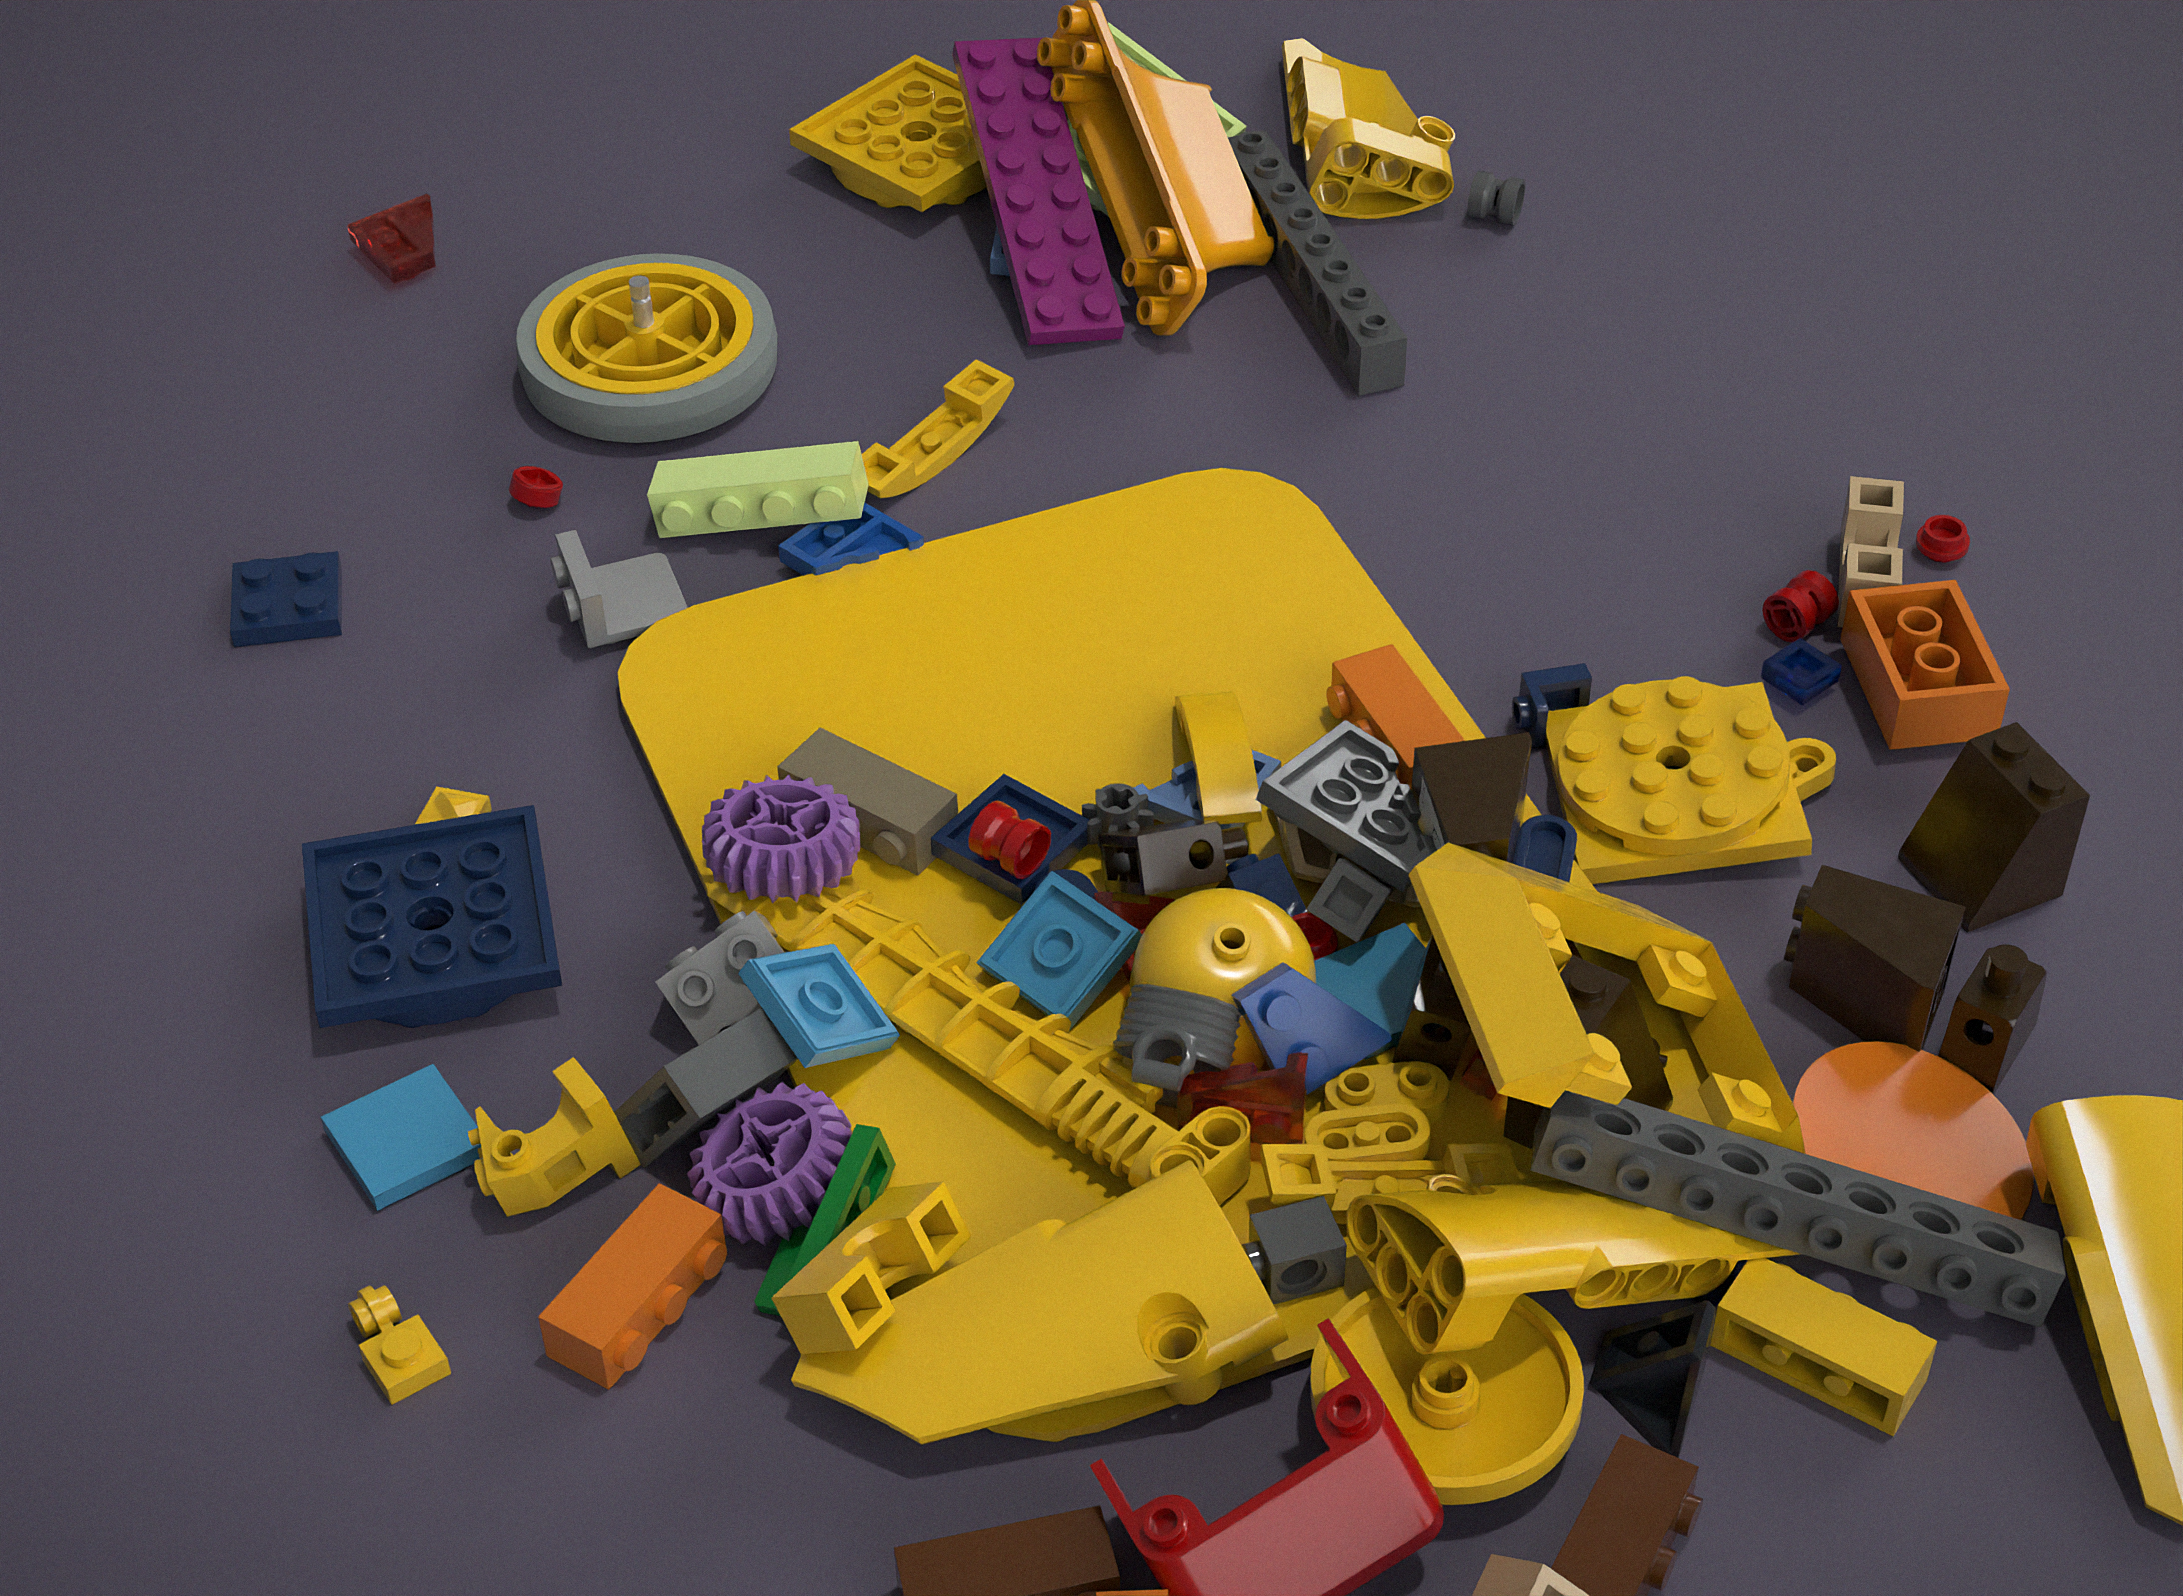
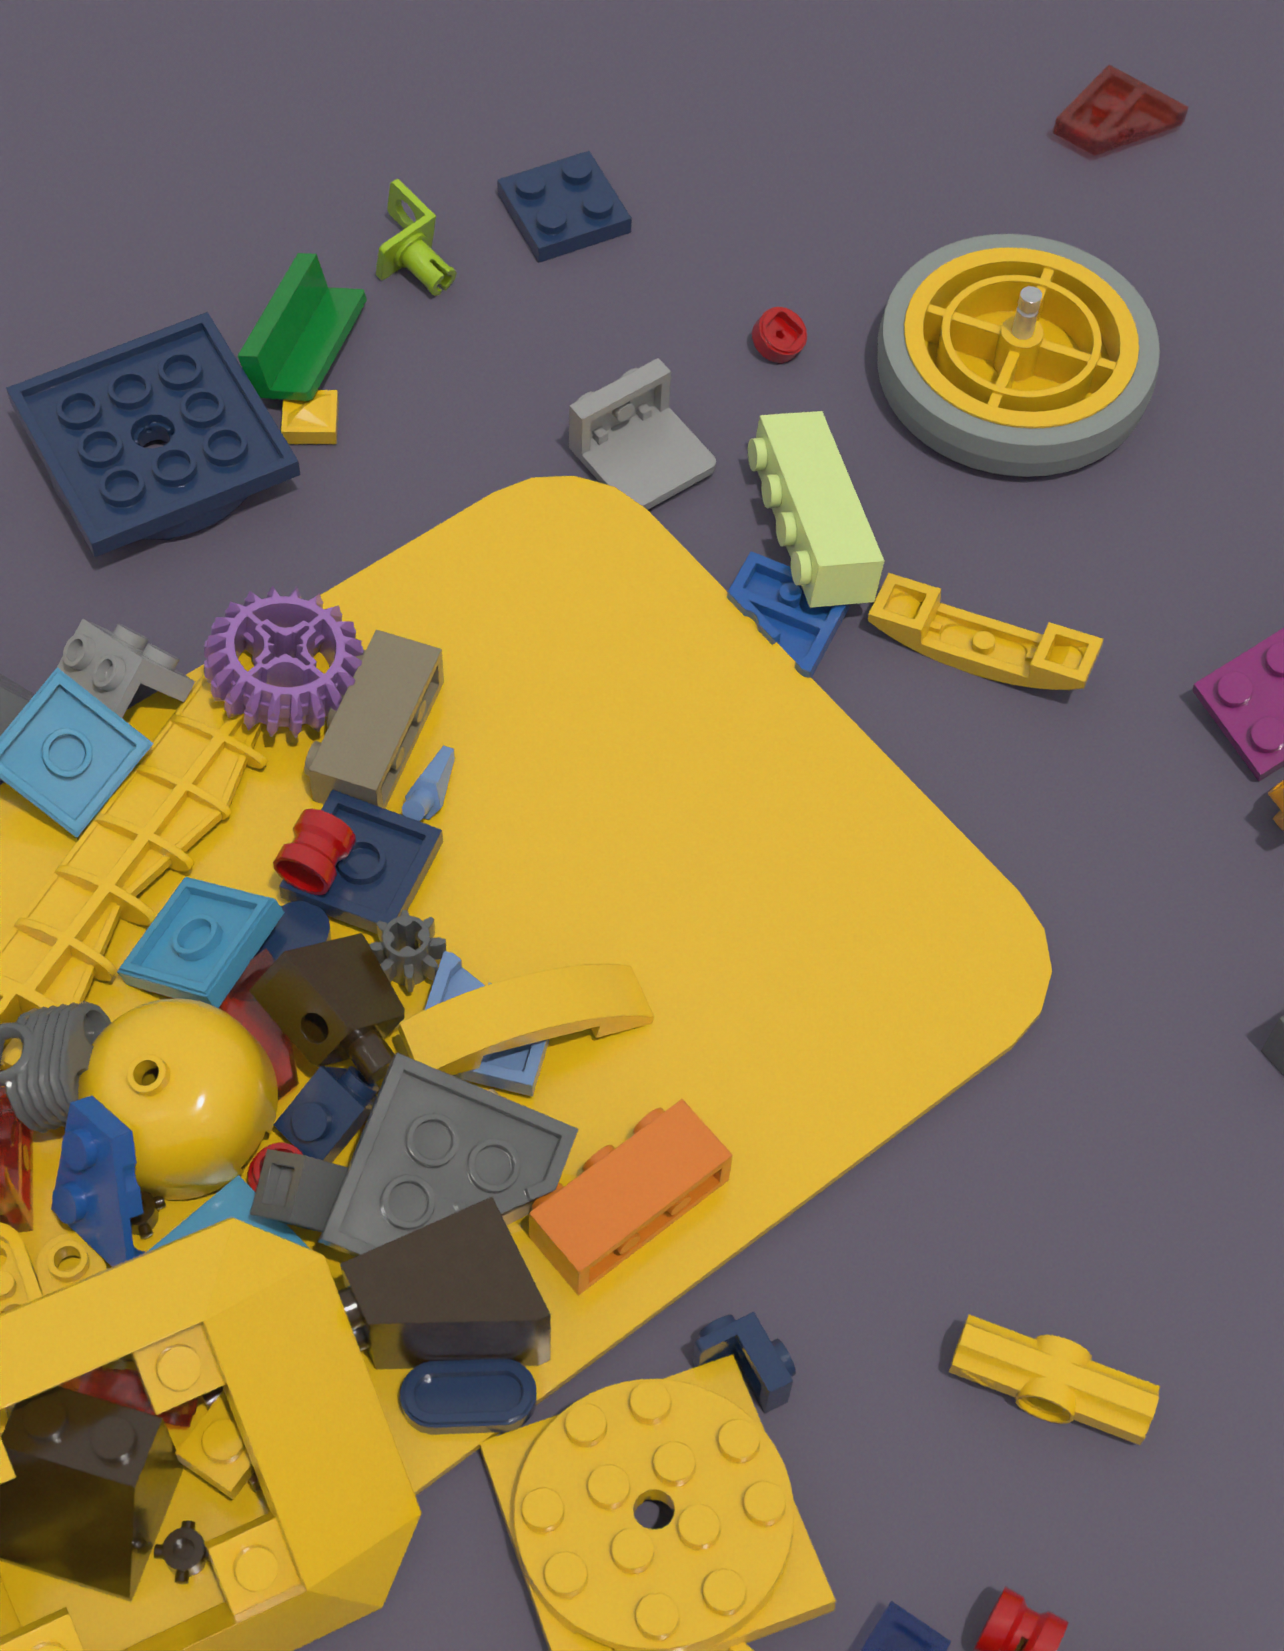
camera: 70 degrees right, 15 degrees up
none -> green panel [238,253,367,401]
none -> lime bracket [376,179,457,296]
none -> medium blue bar [402,745,455,821]
none -> yellow piece [949,1314,1160,1445]

